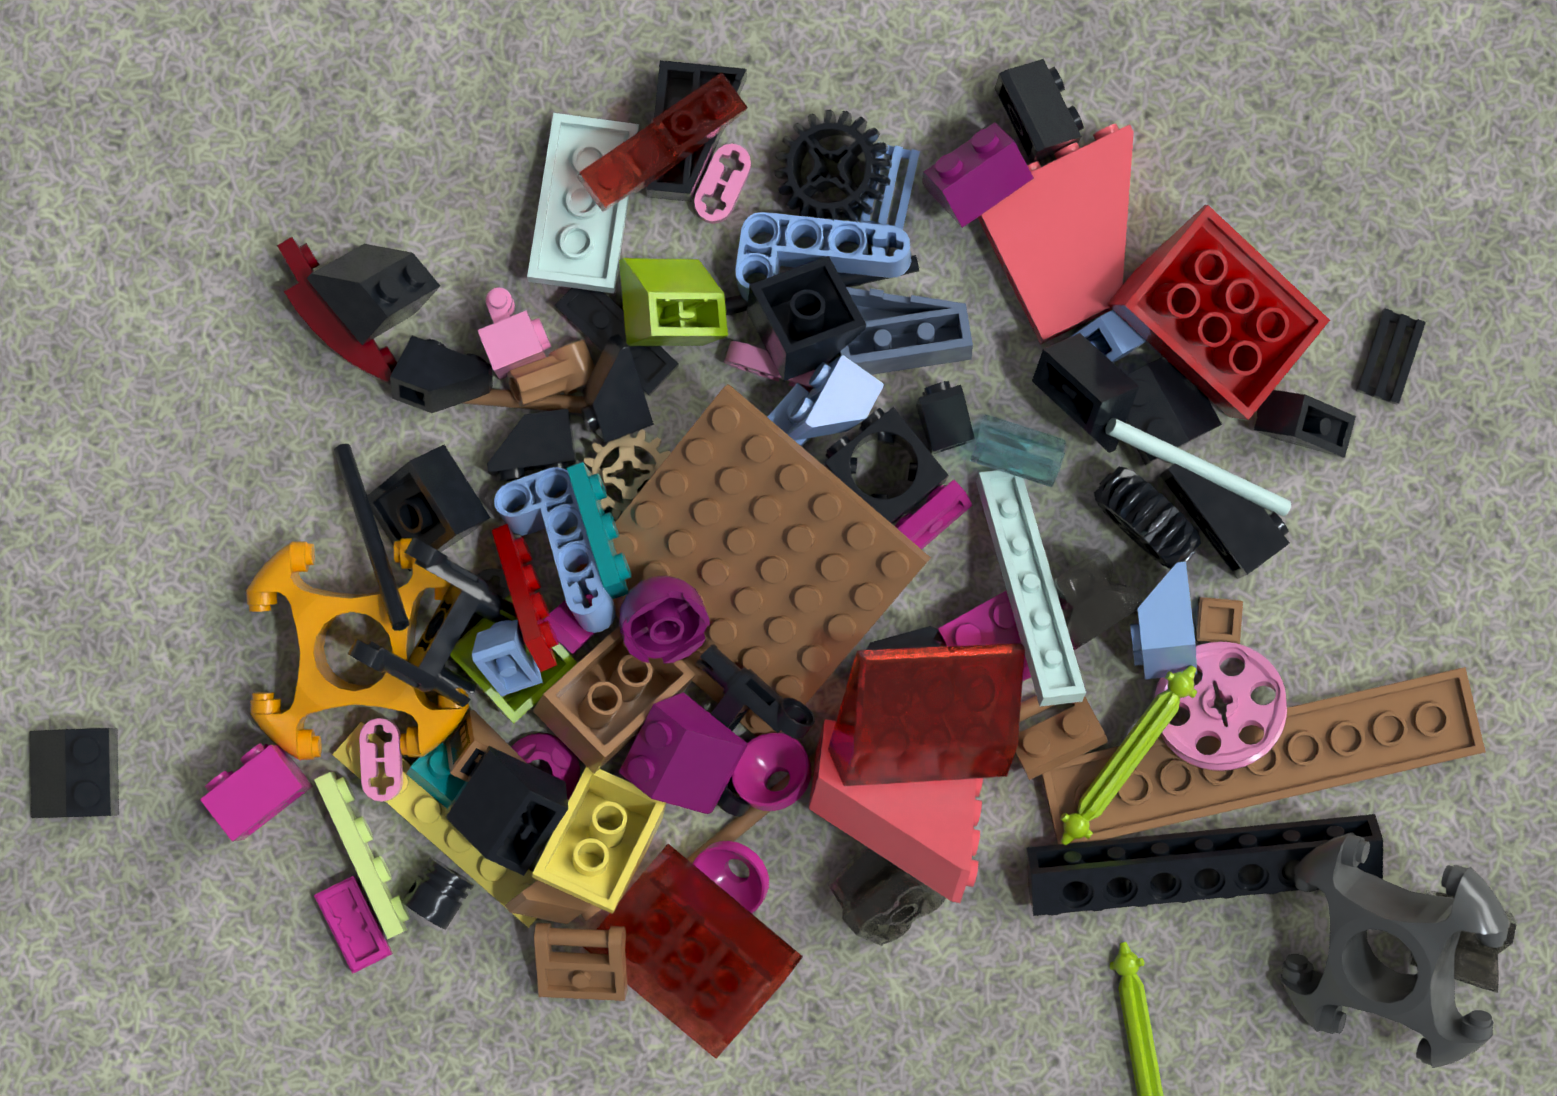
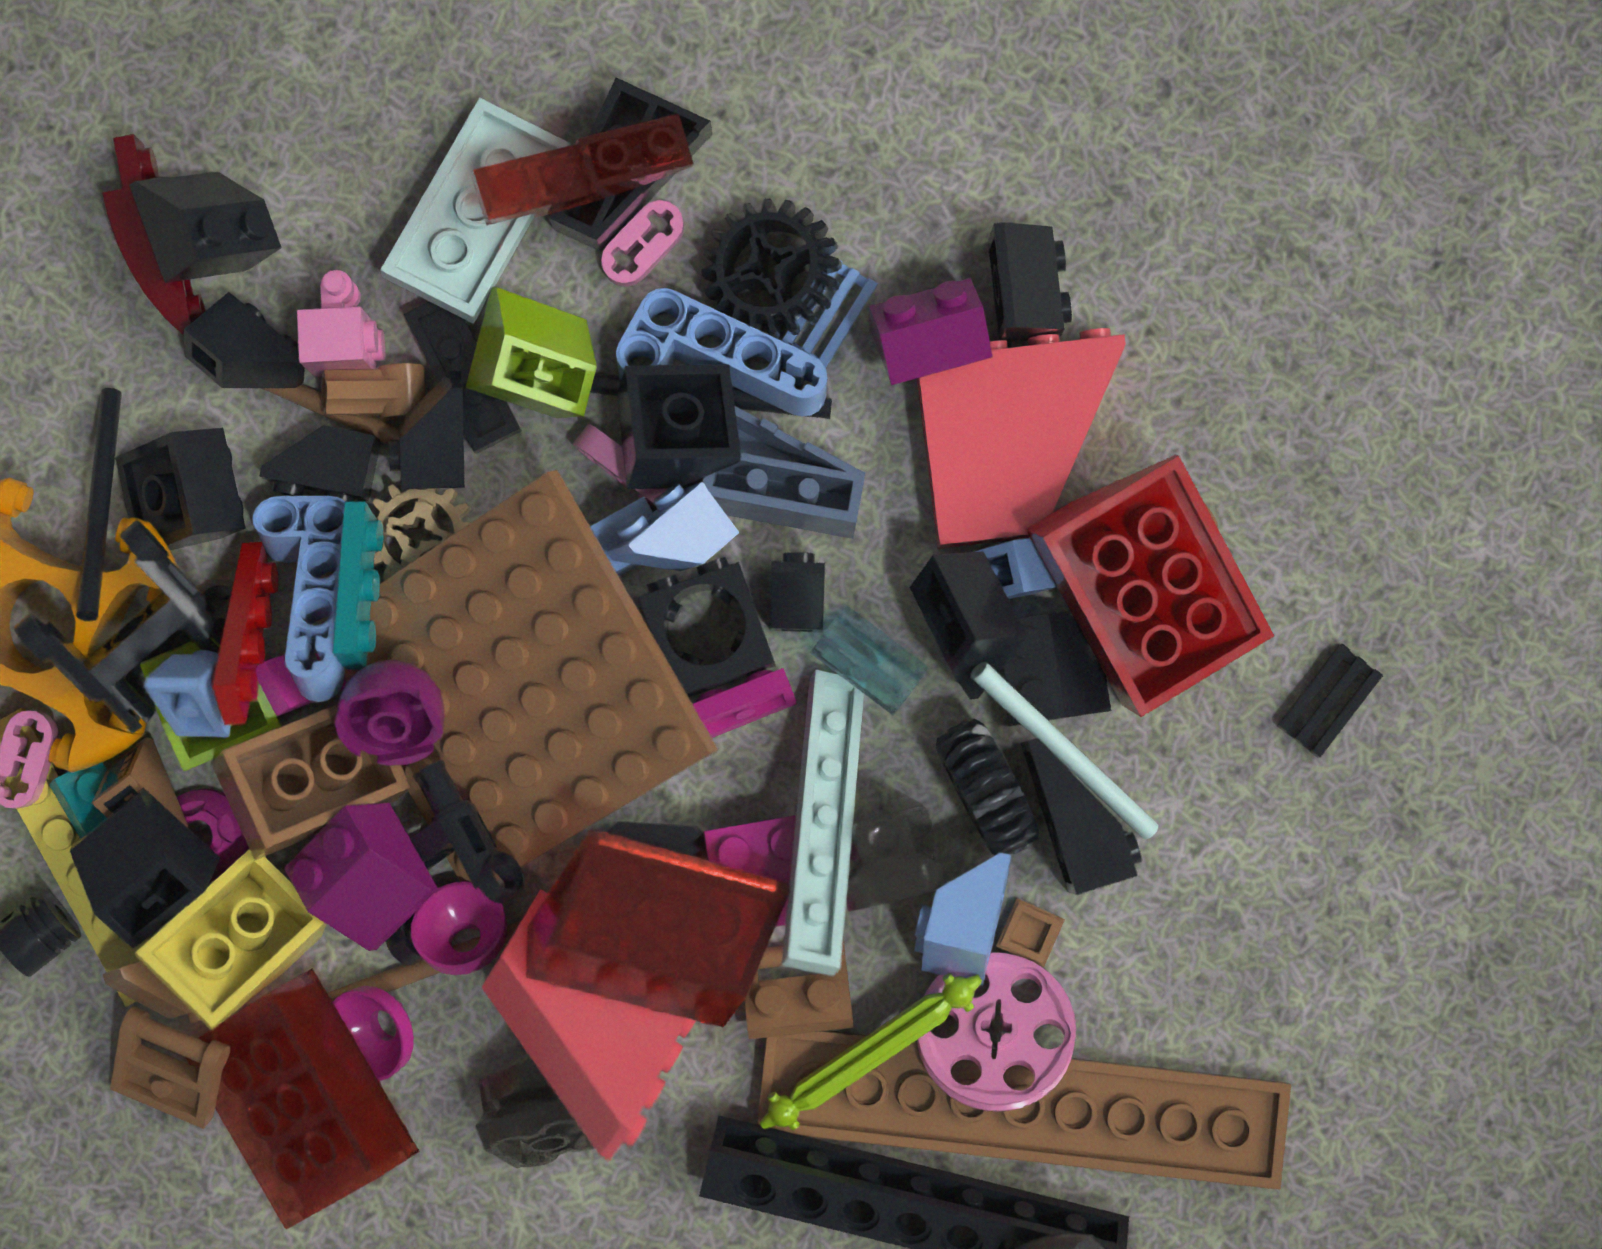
camera: 20 degrees right, 0 degrees up
black slope [1254,390,1356,458] -> none

